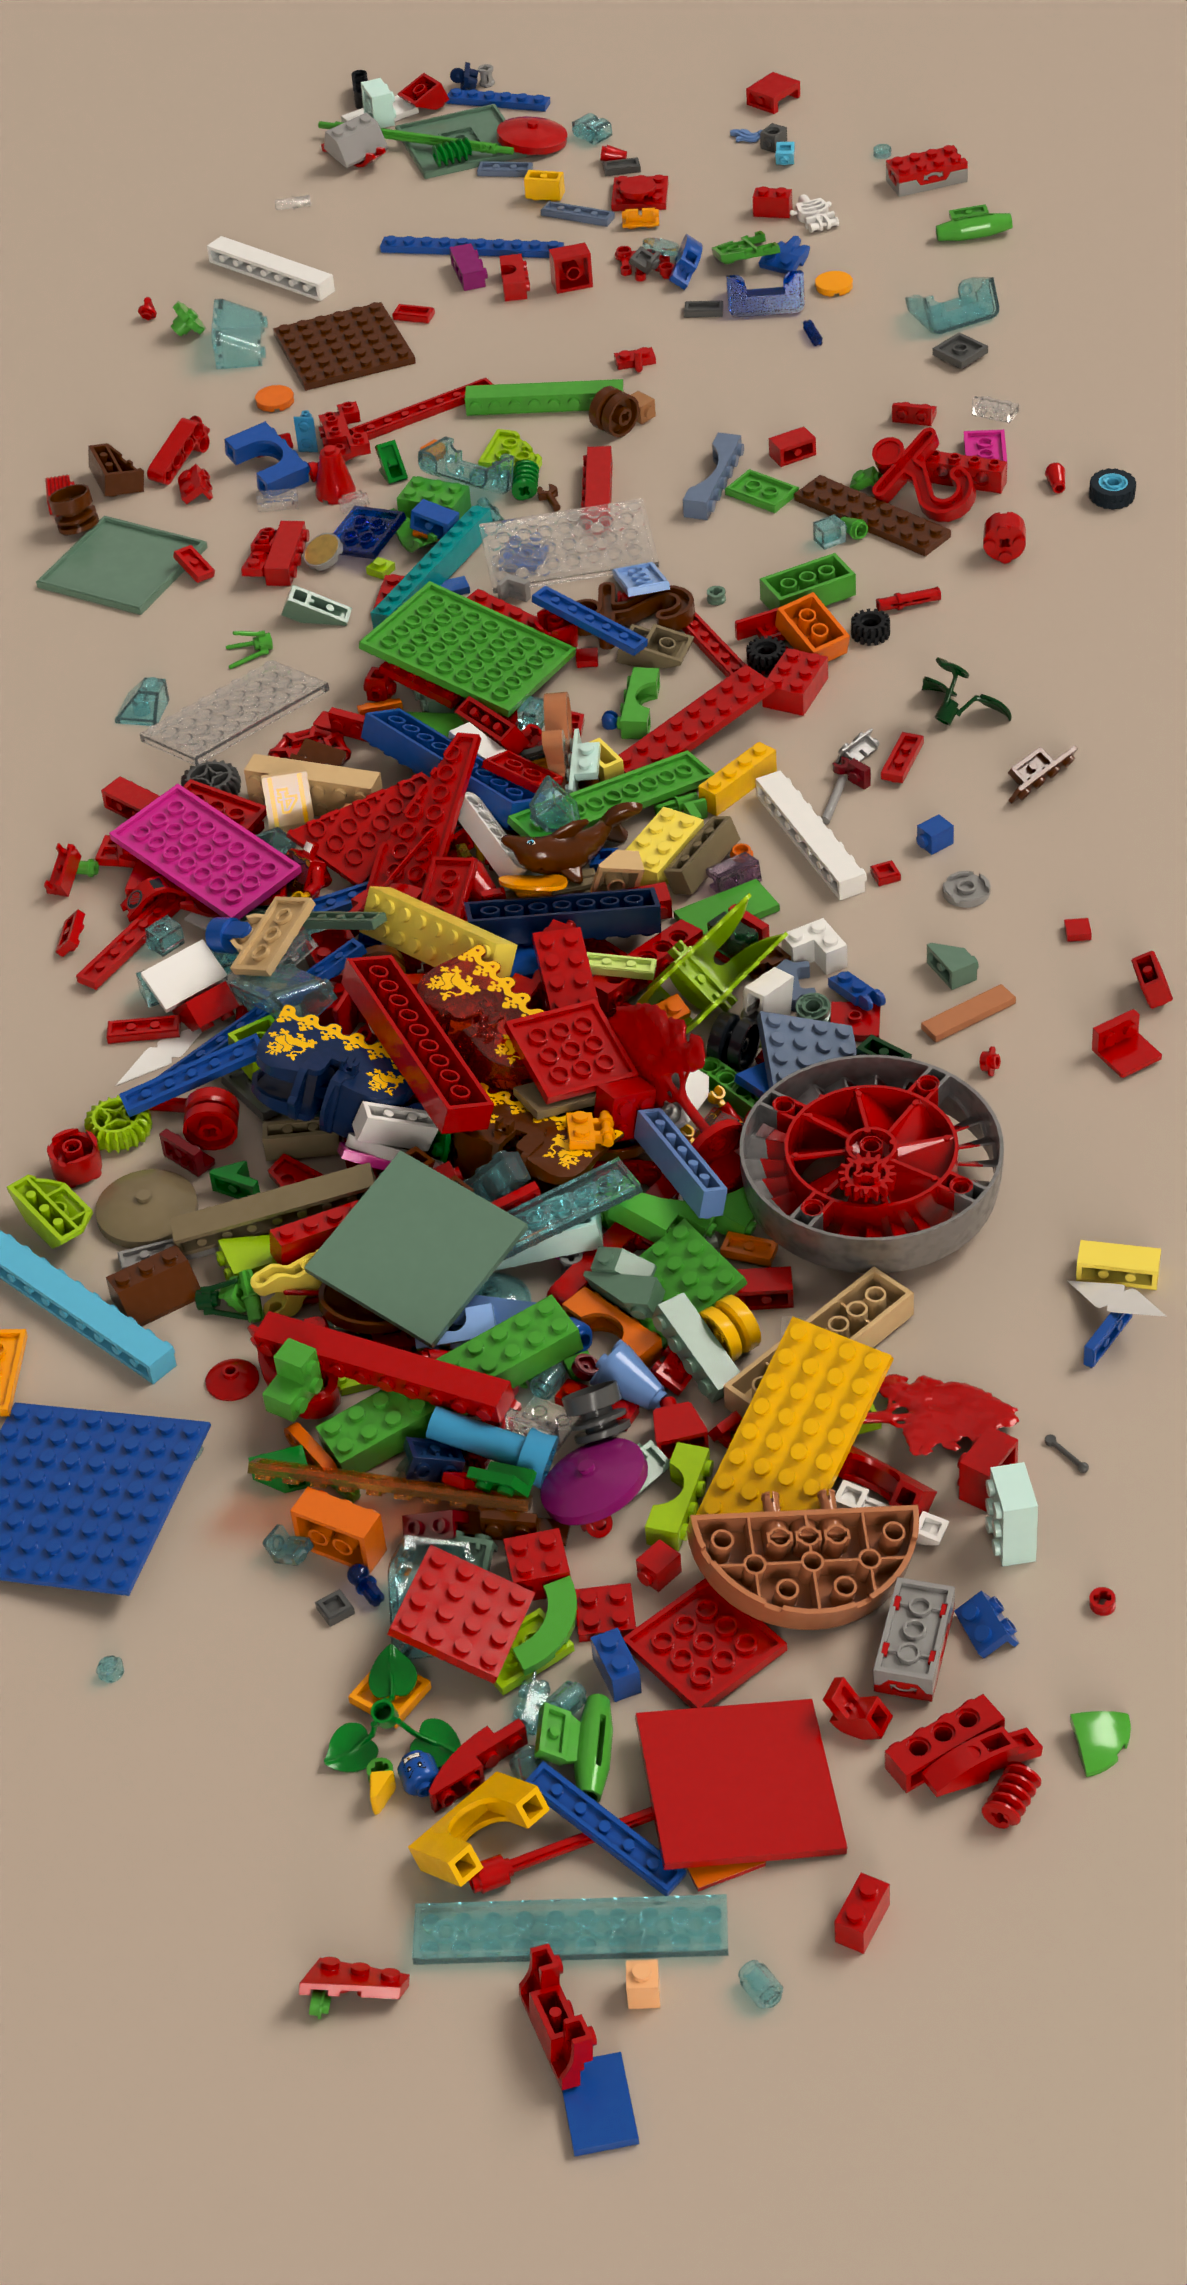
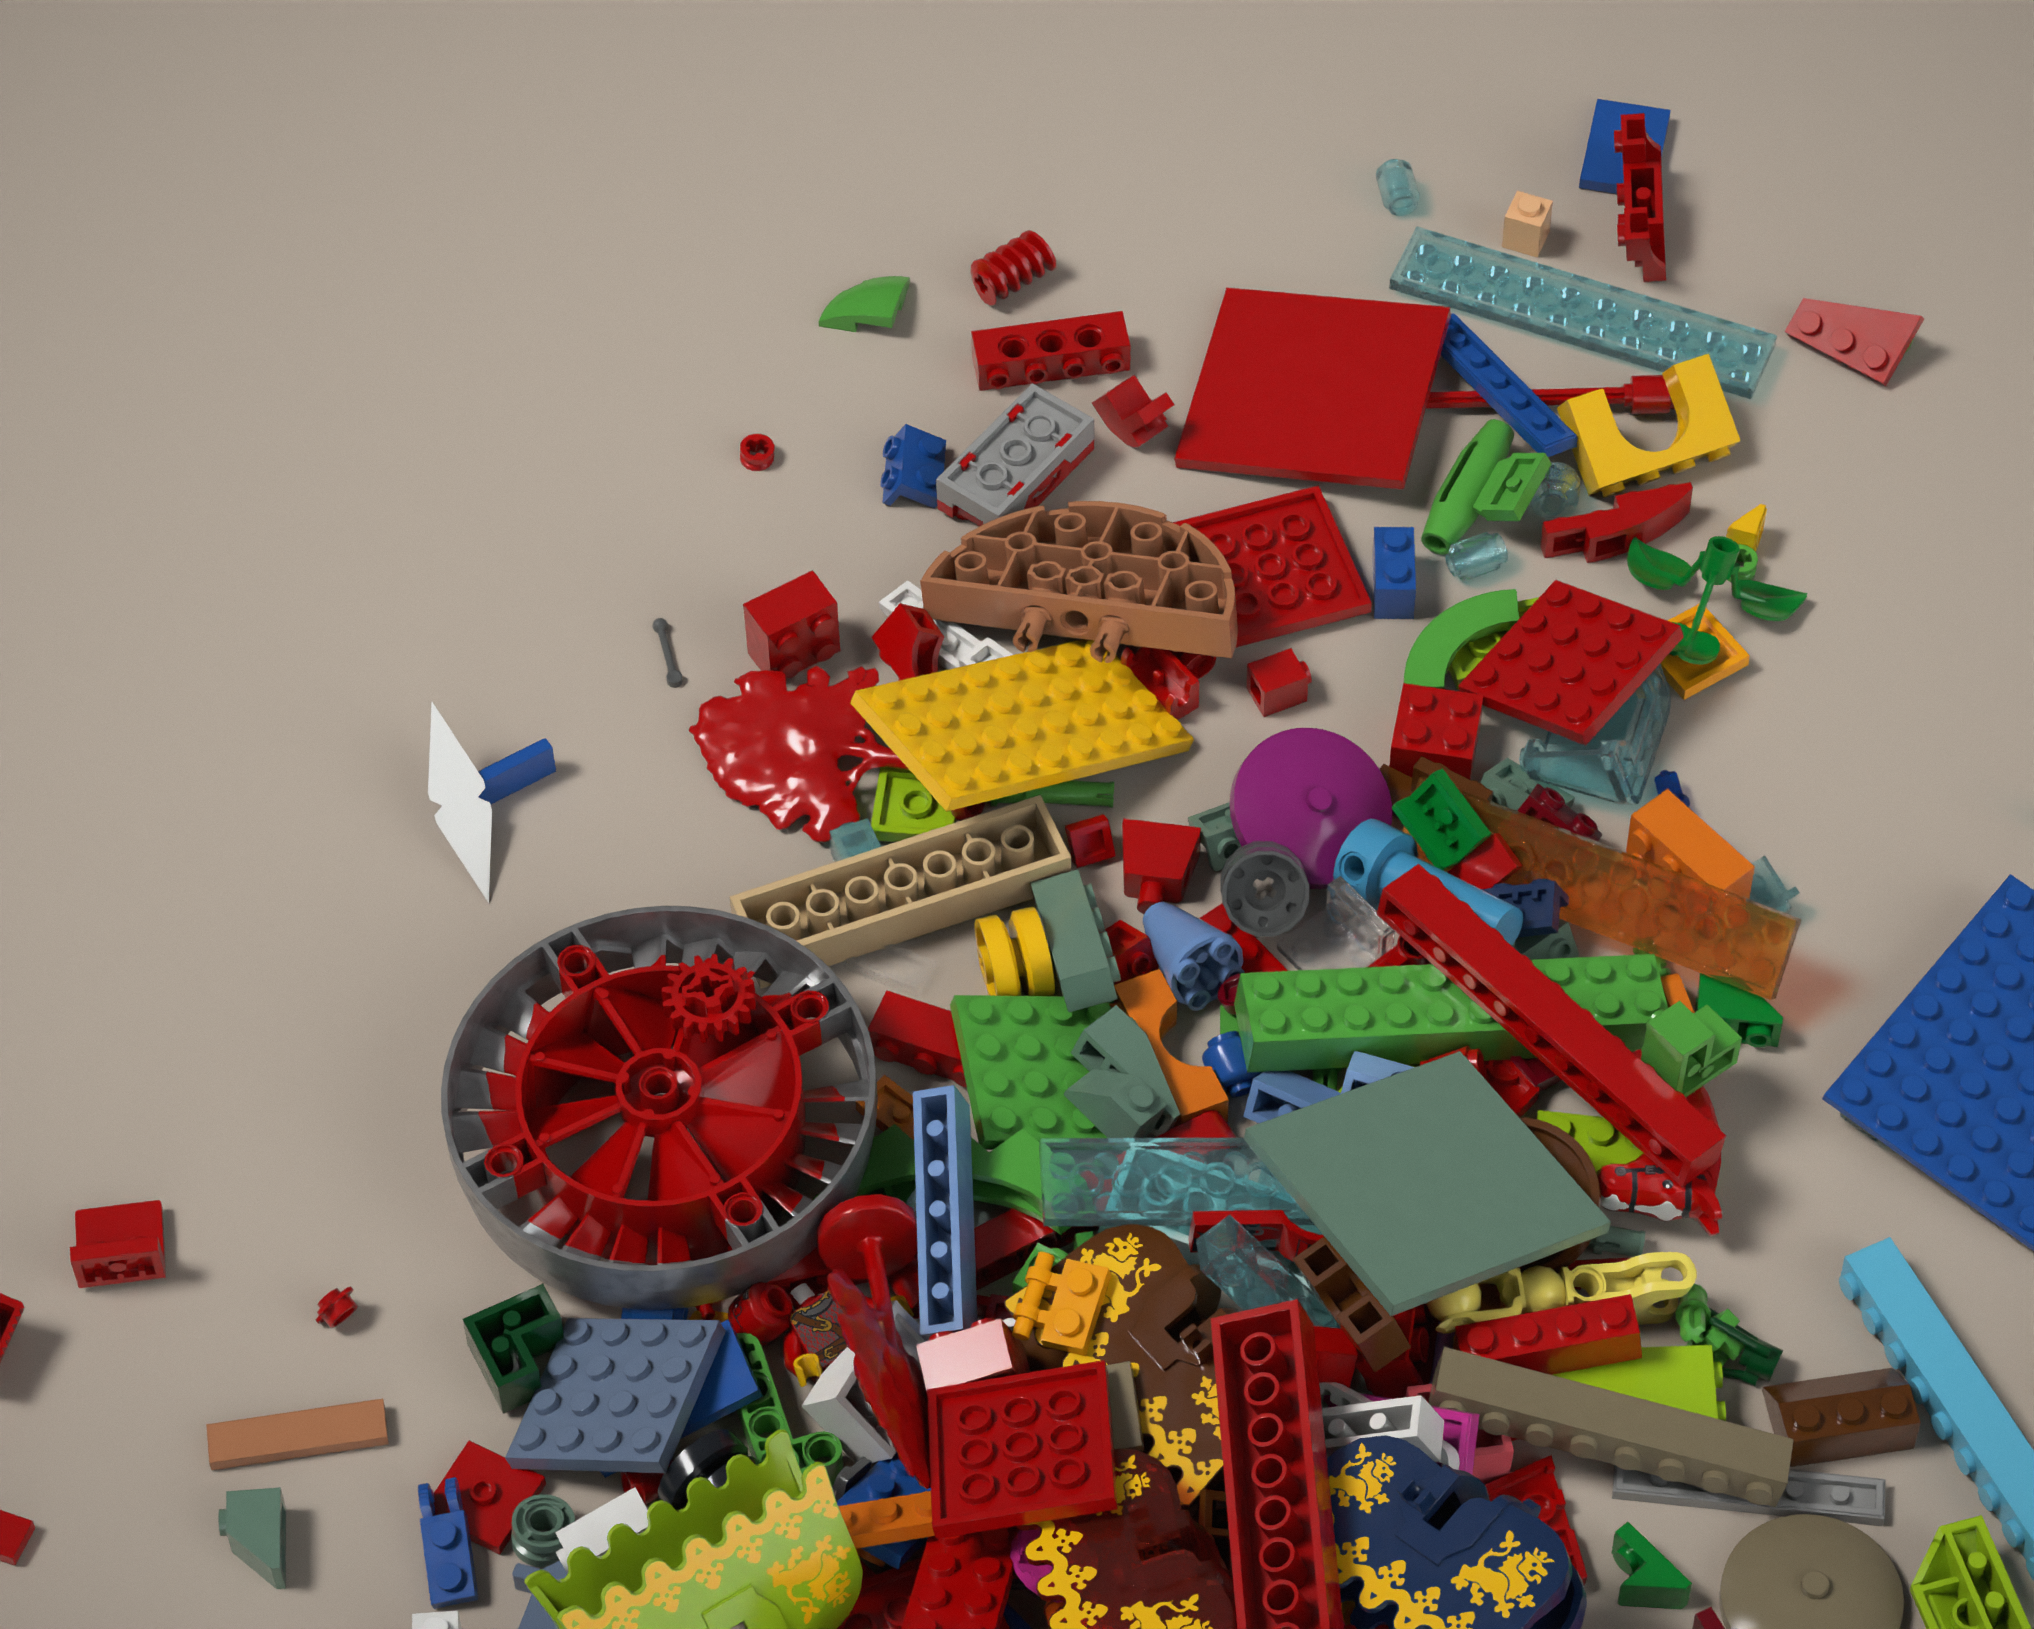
camera: 160 degrees left, 10 degrees up
red dish [205,1359,259,1401] -> none
dark grey tile [315,1589,355,1627] -> none
blue head [397,1750,439,1797] -> none
clear light blue hinge [511,1671,551,1735] -> none
red plate [575,1583,636,1642] -> none
lime arch [645,1442,714,1551] -> none
red brick [834,1872,890,1954] -> none
red slope [921,1726,1043,1797] -> none
light aqua brick [985,1462,1038,1567] -> none
light yellow brick [1076,1240,1161,1290] -> none

